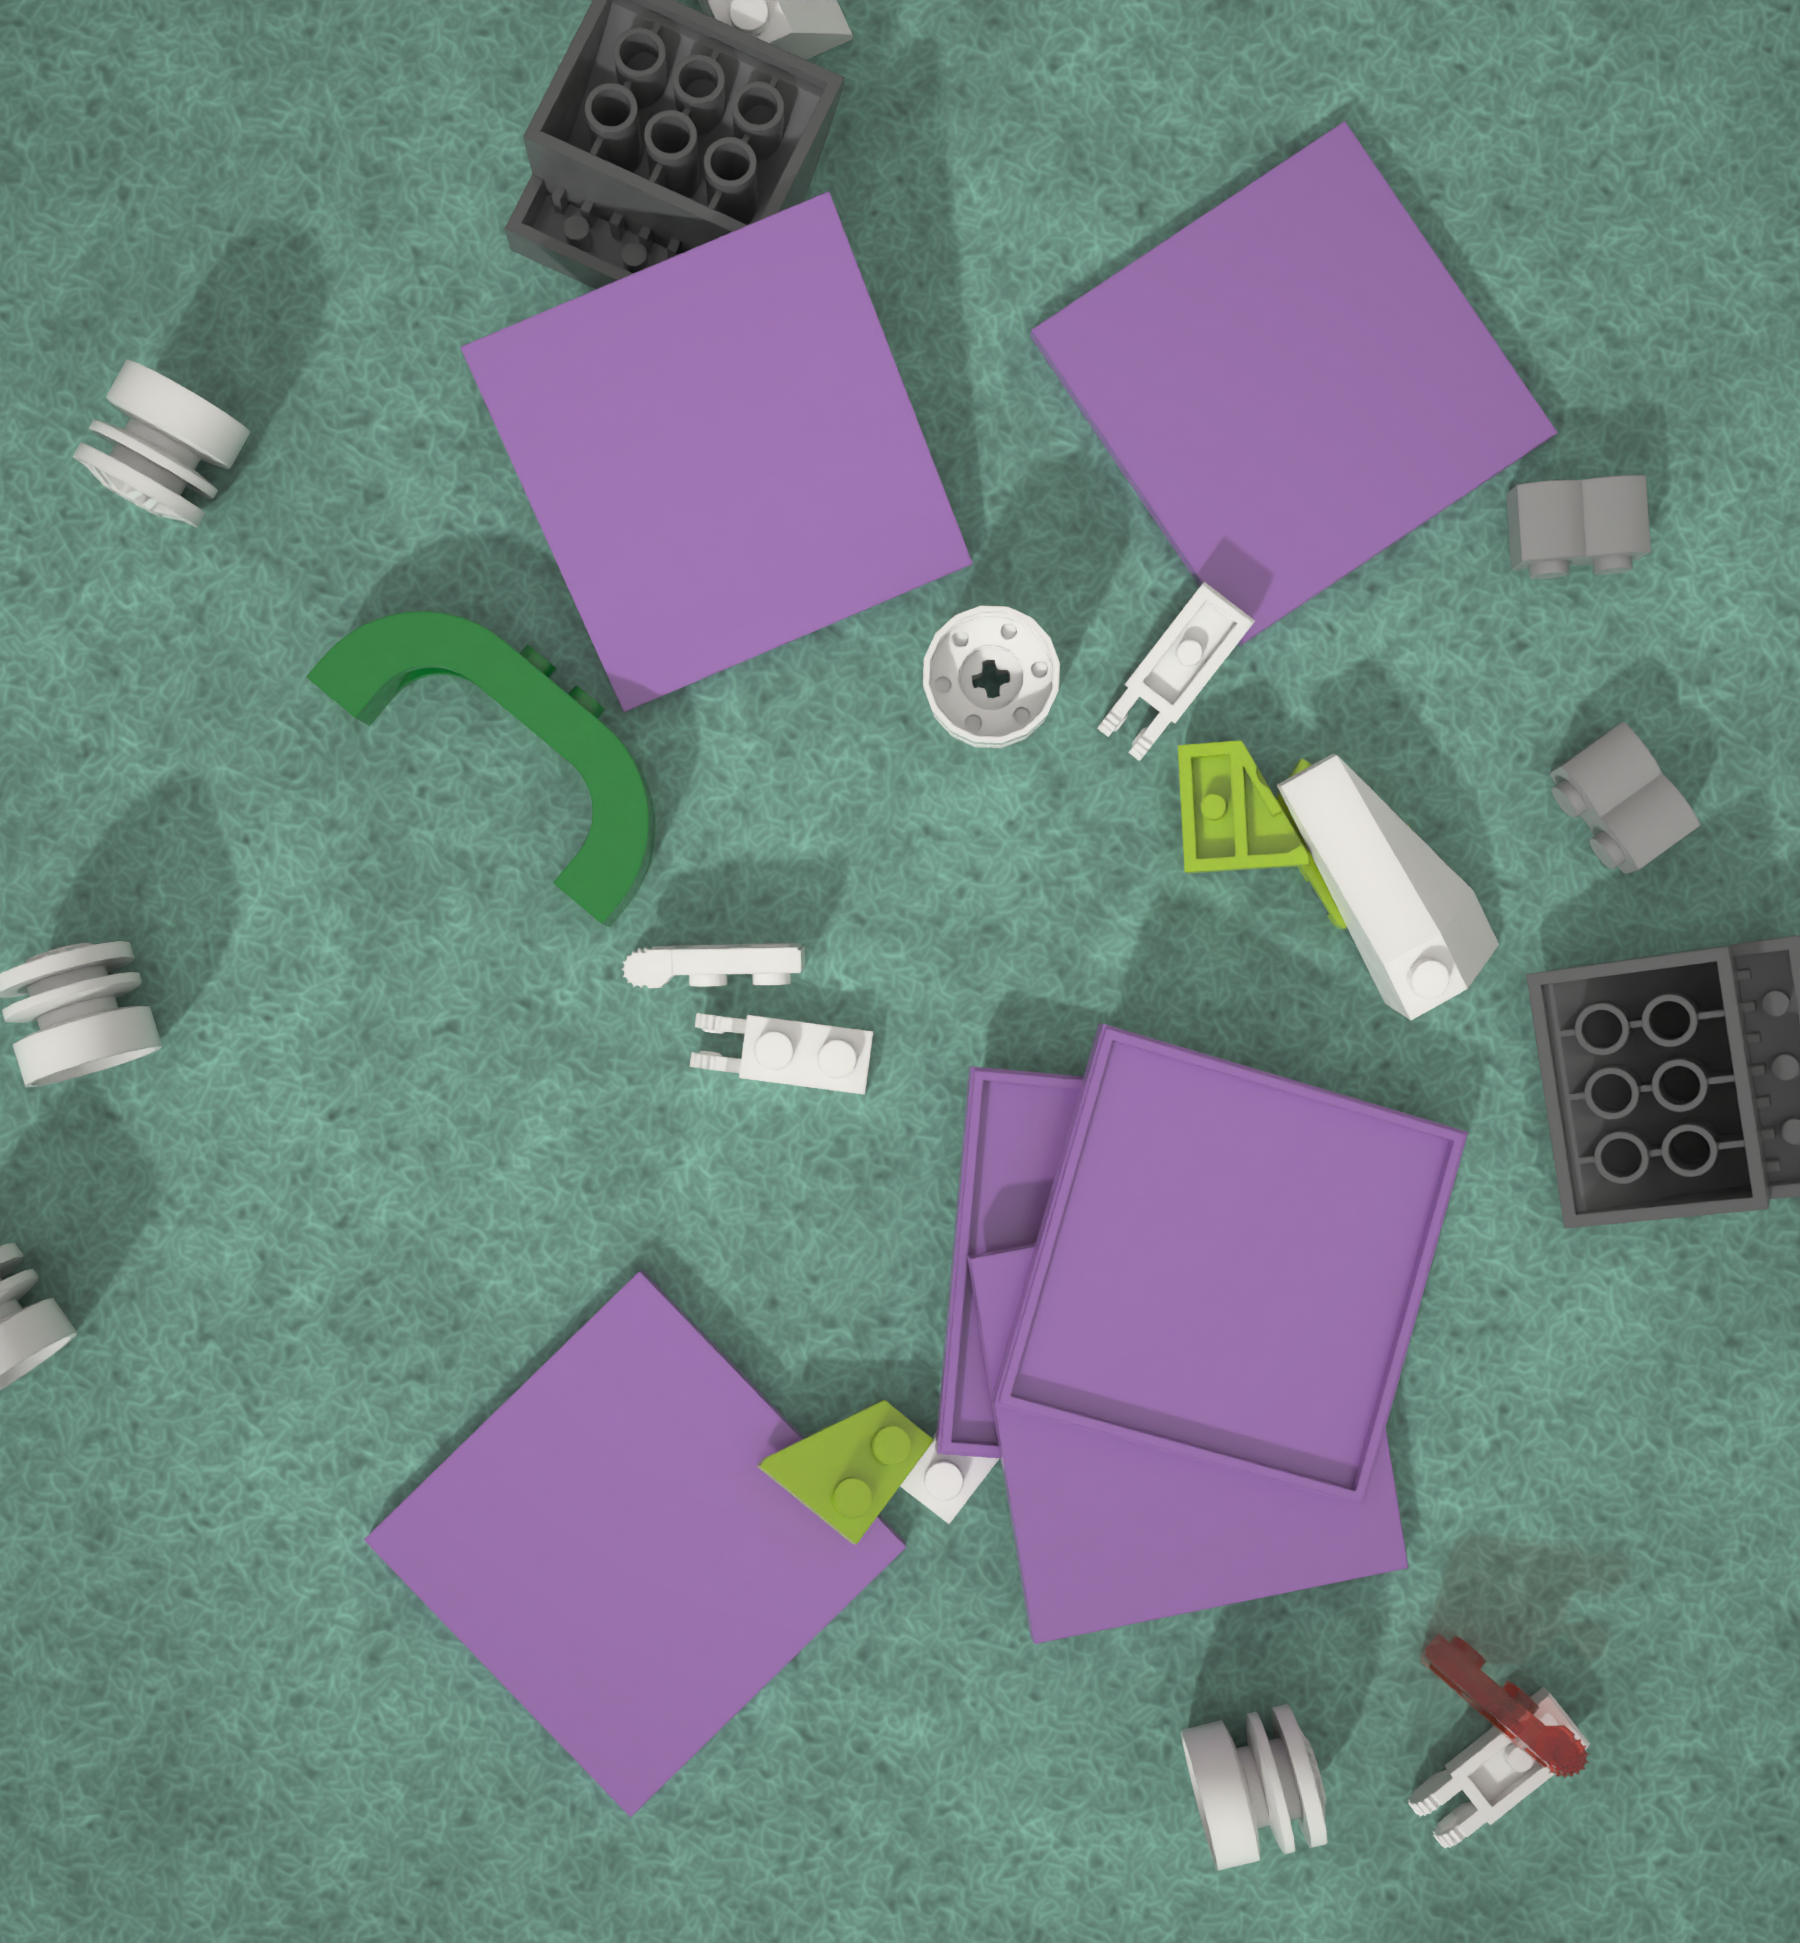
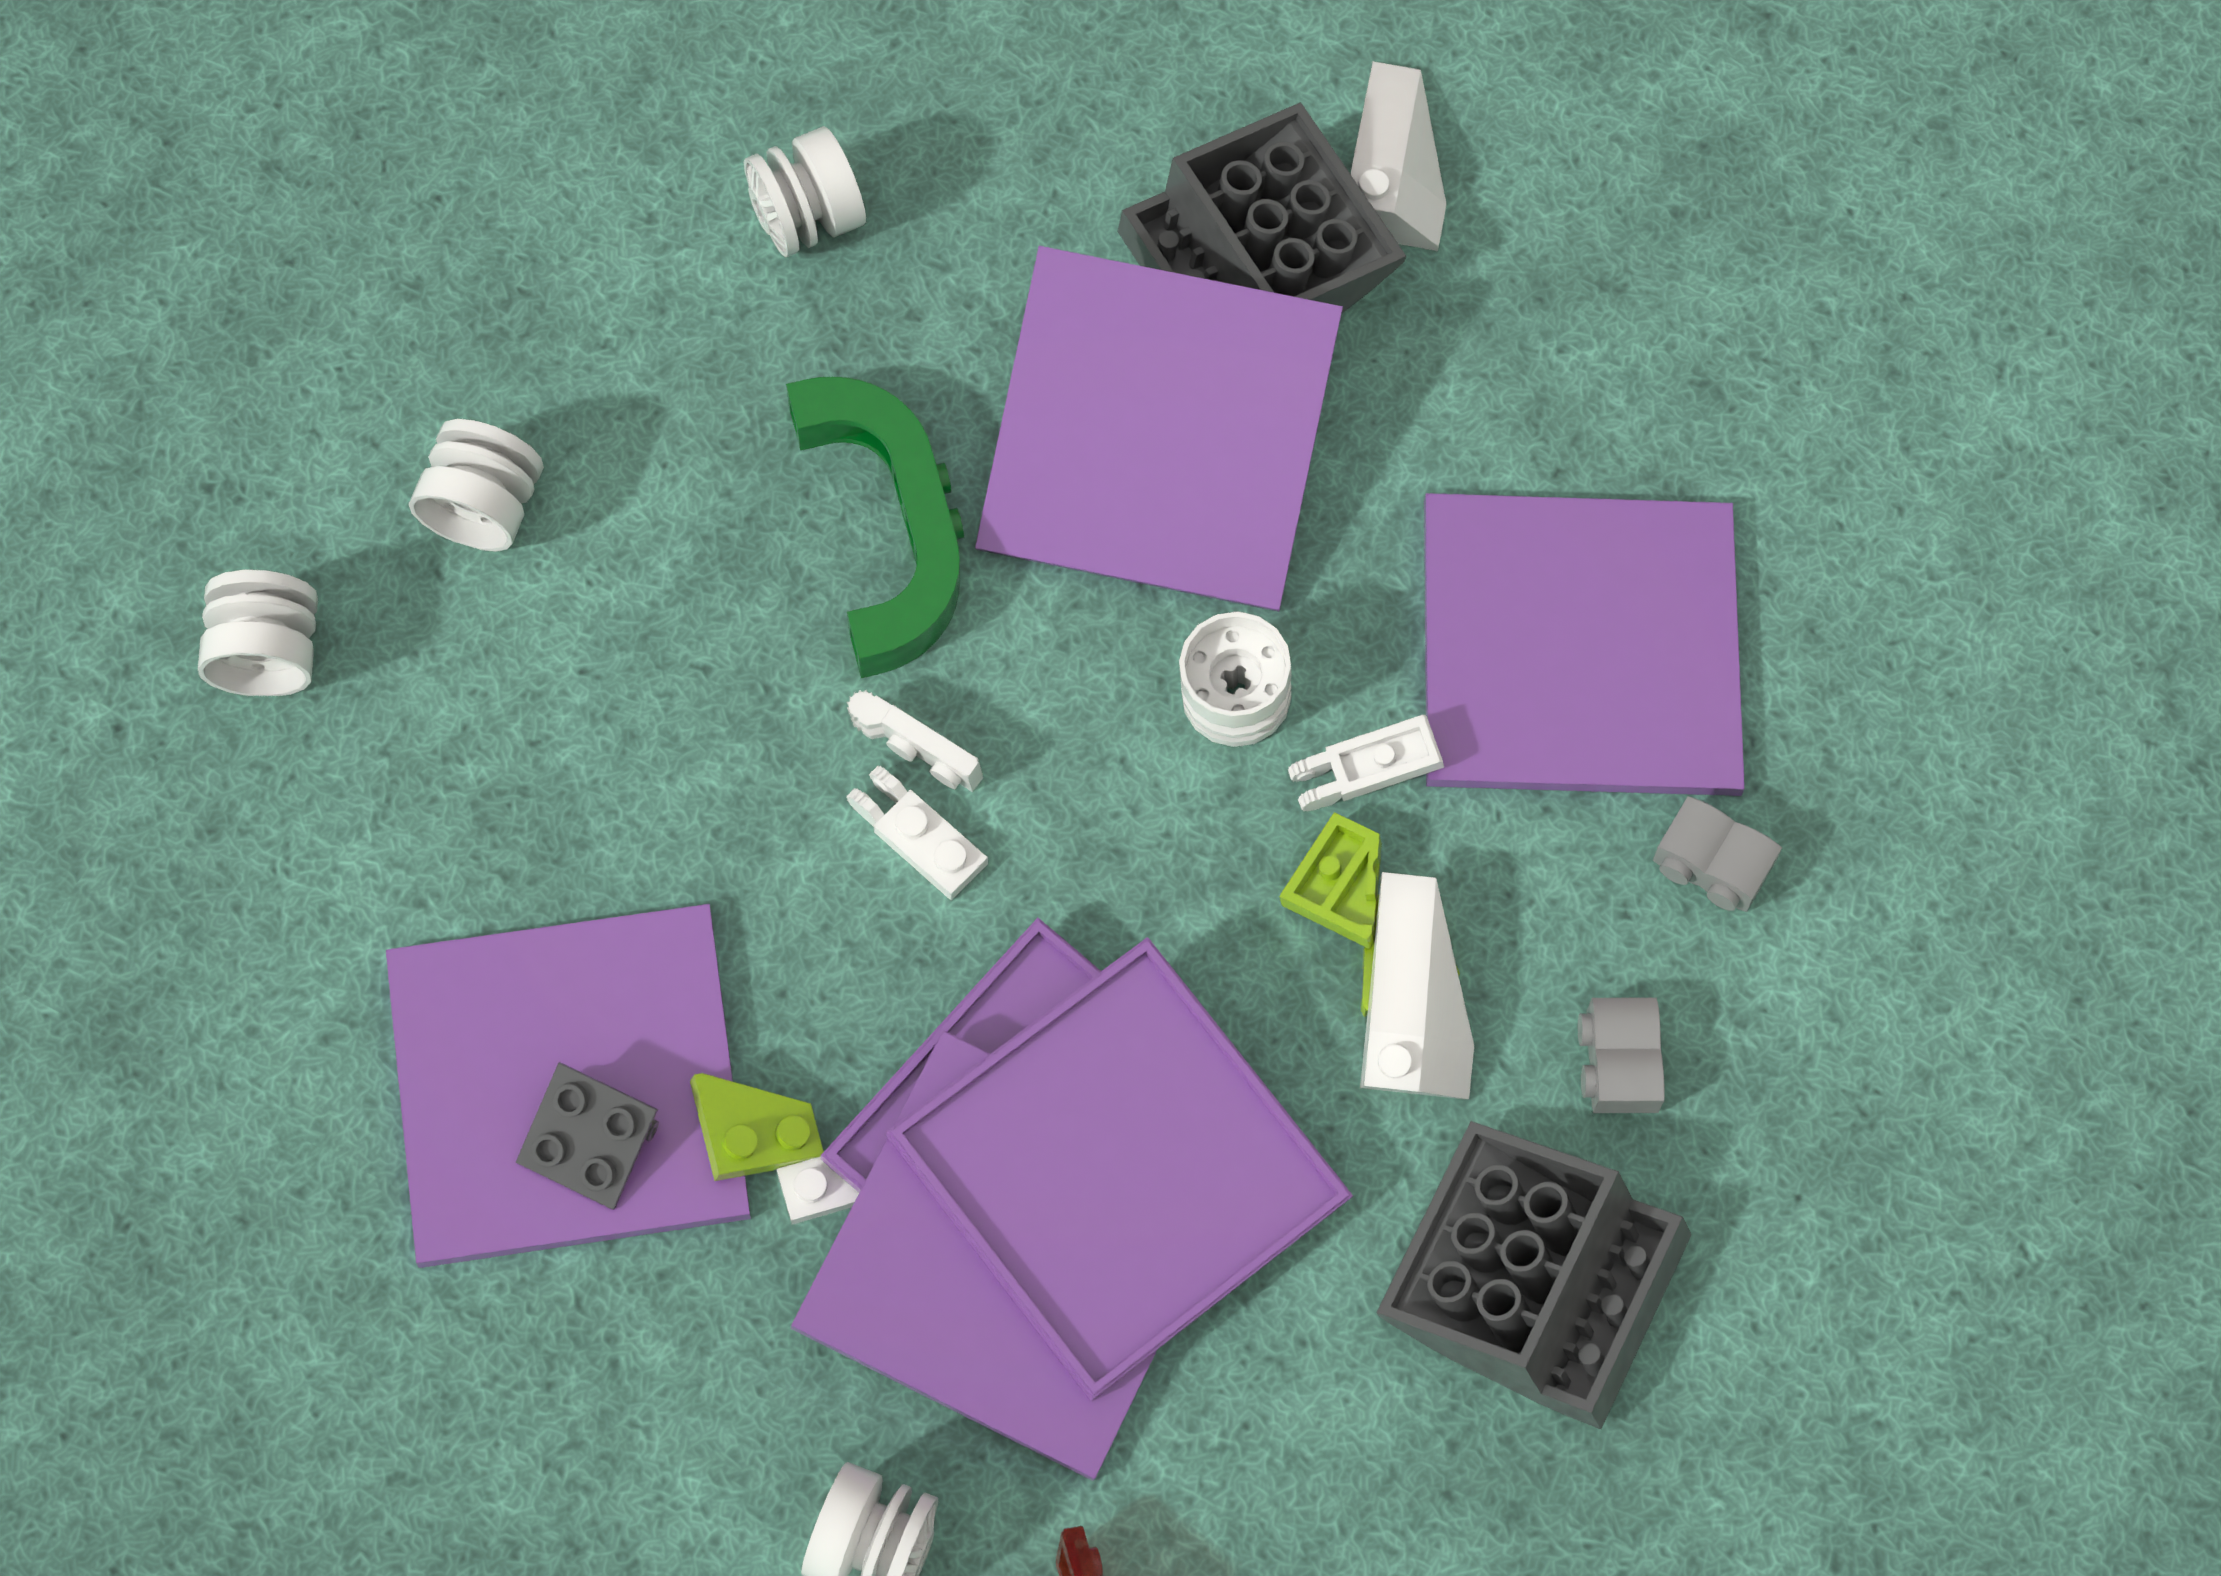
camera: 30 degrees right, 20 degrees down
none -> dark grey hinge [515,1062,659,1210]

